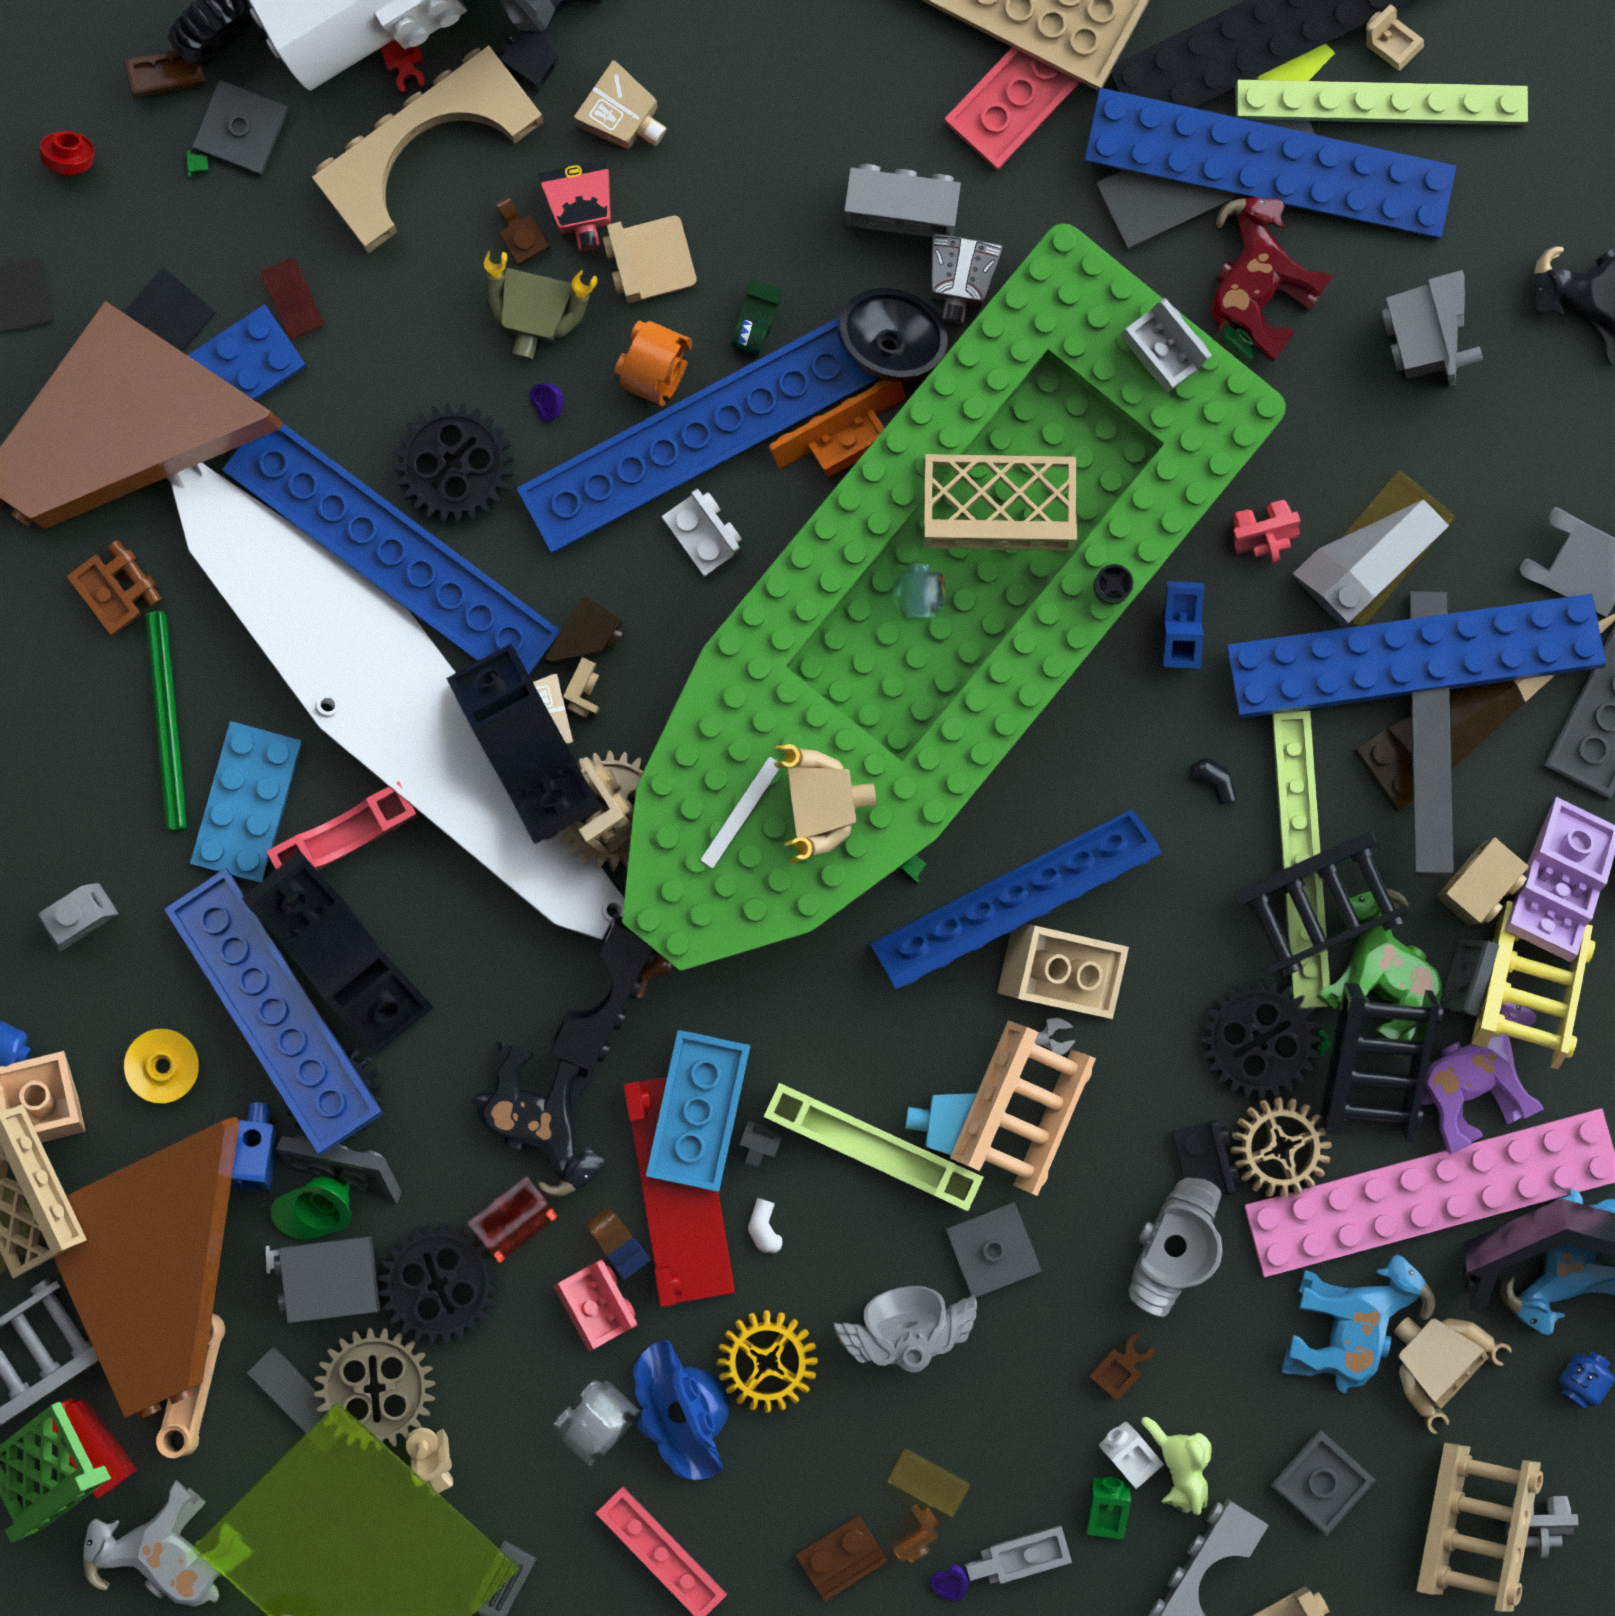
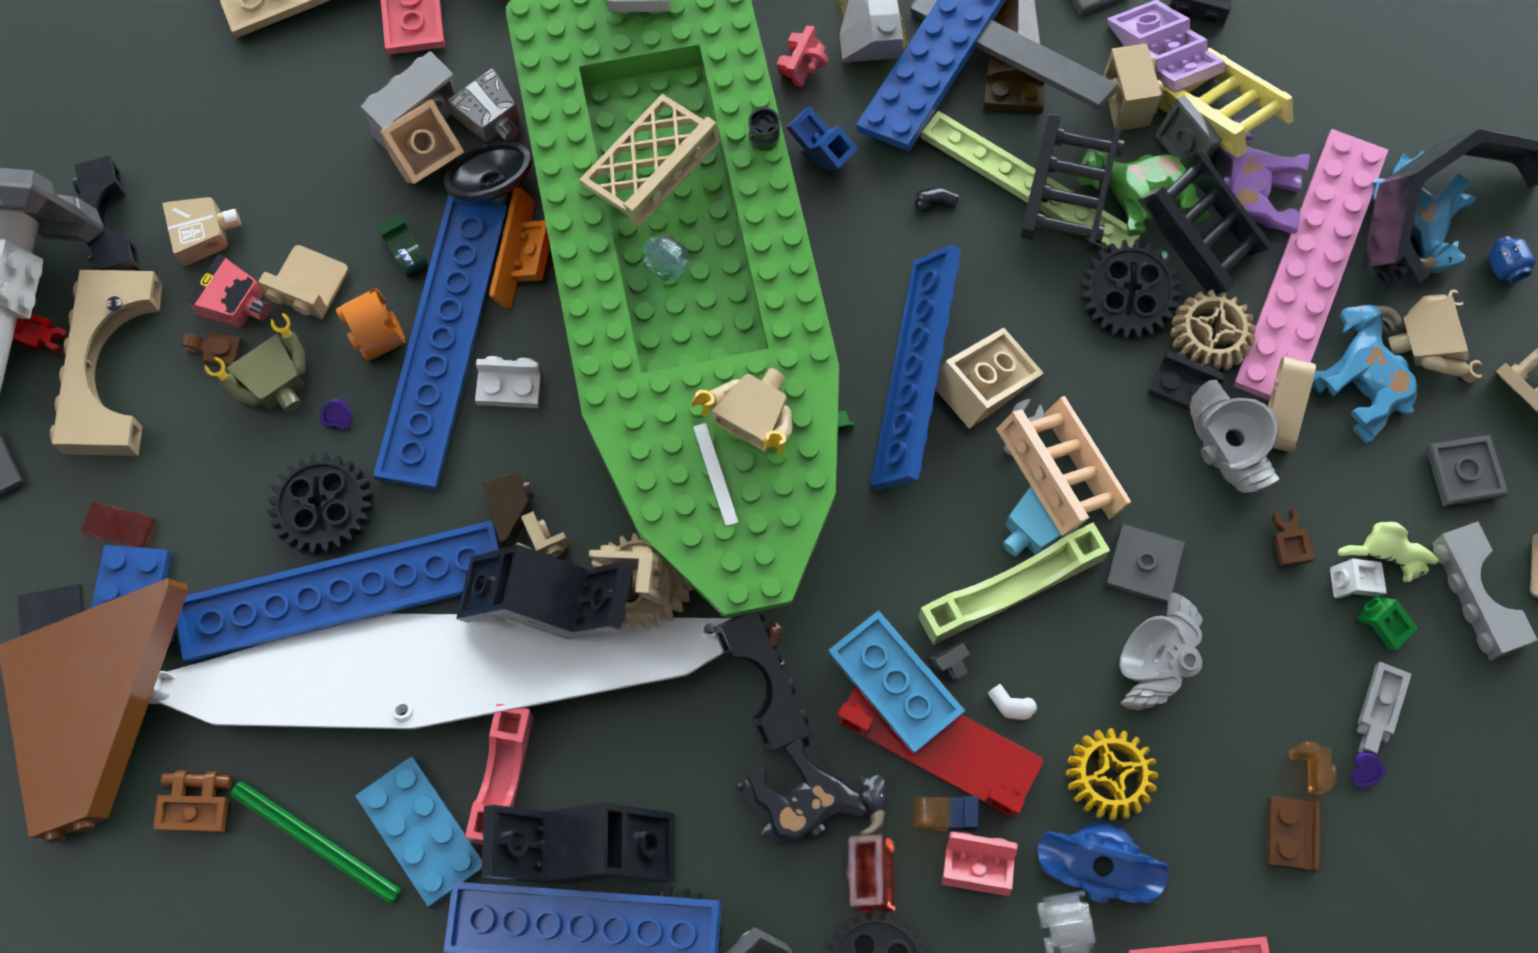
camera: 45 degrees left, 15 degrees down
clear yellow tile [887,1448,971,1518] -> none
none -> black piece [106,296,122,311]
none -> light nougat slope [380,99,464,184]
none -> tan beam [1268,356,1316,453]

